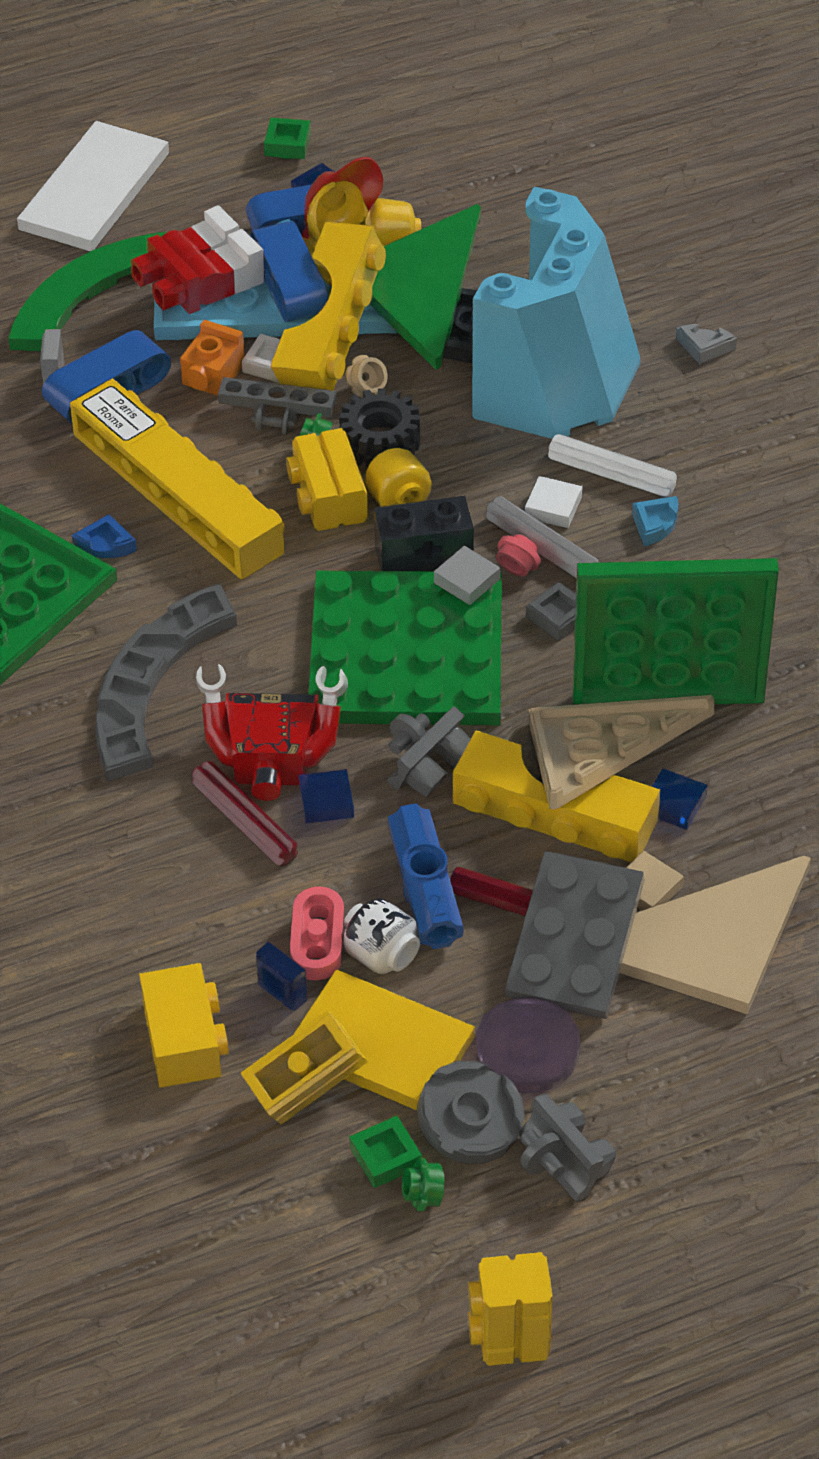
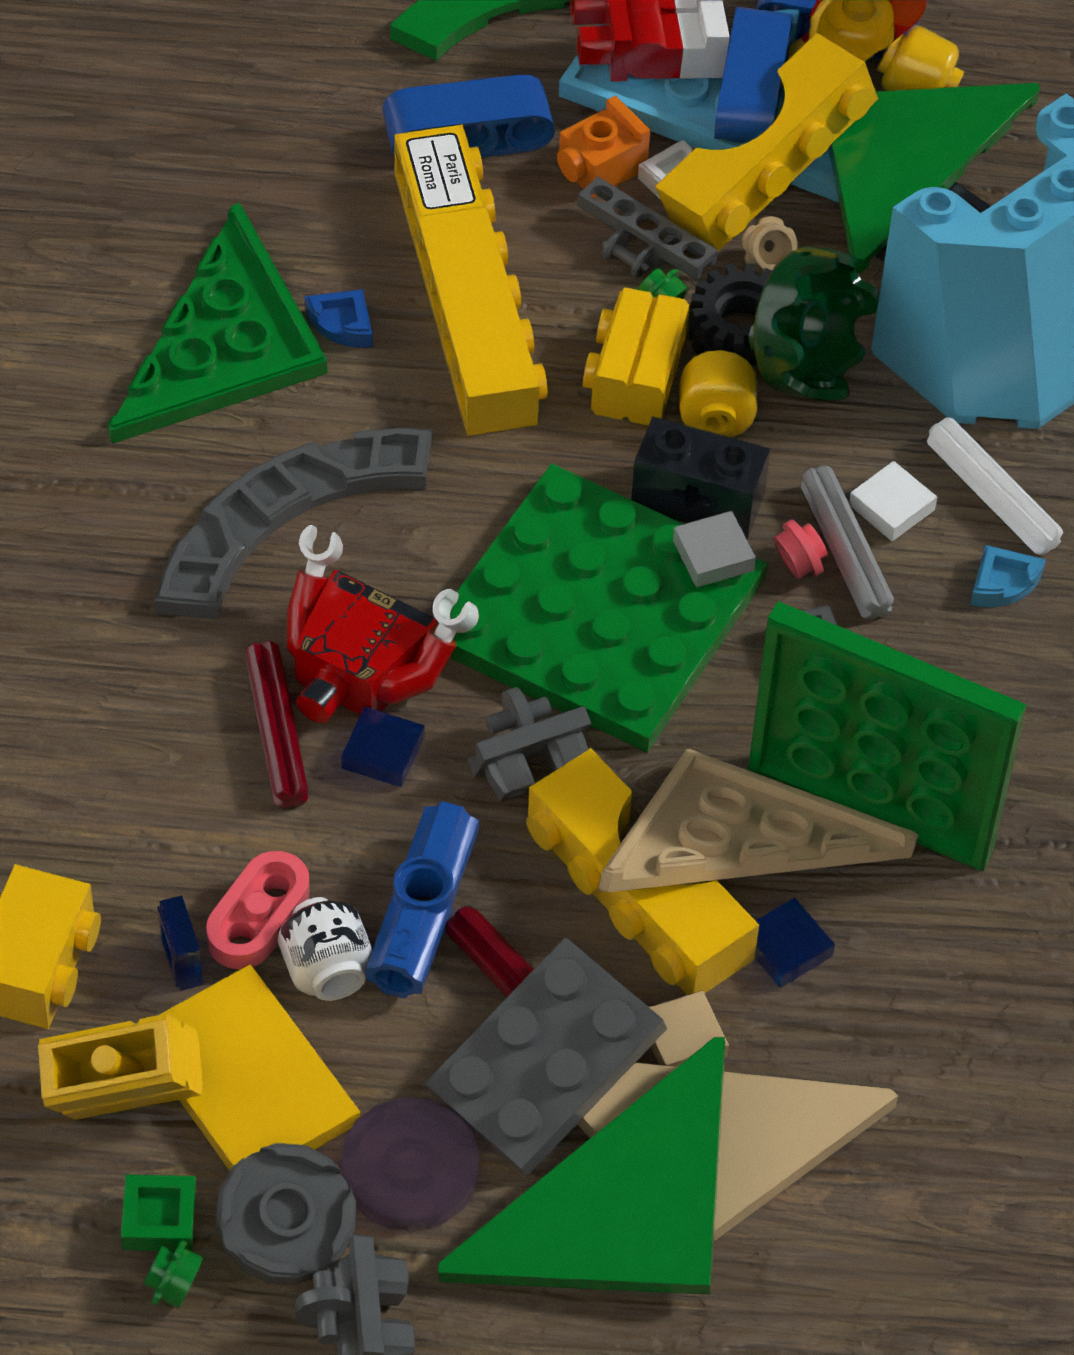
camera: 25 degrees right, 5 degrees up
light grey tile [40,329,65,385] -> none
none -> green tile [438,1037,725,1295]
none -> dark green plate [749,246,880,400]

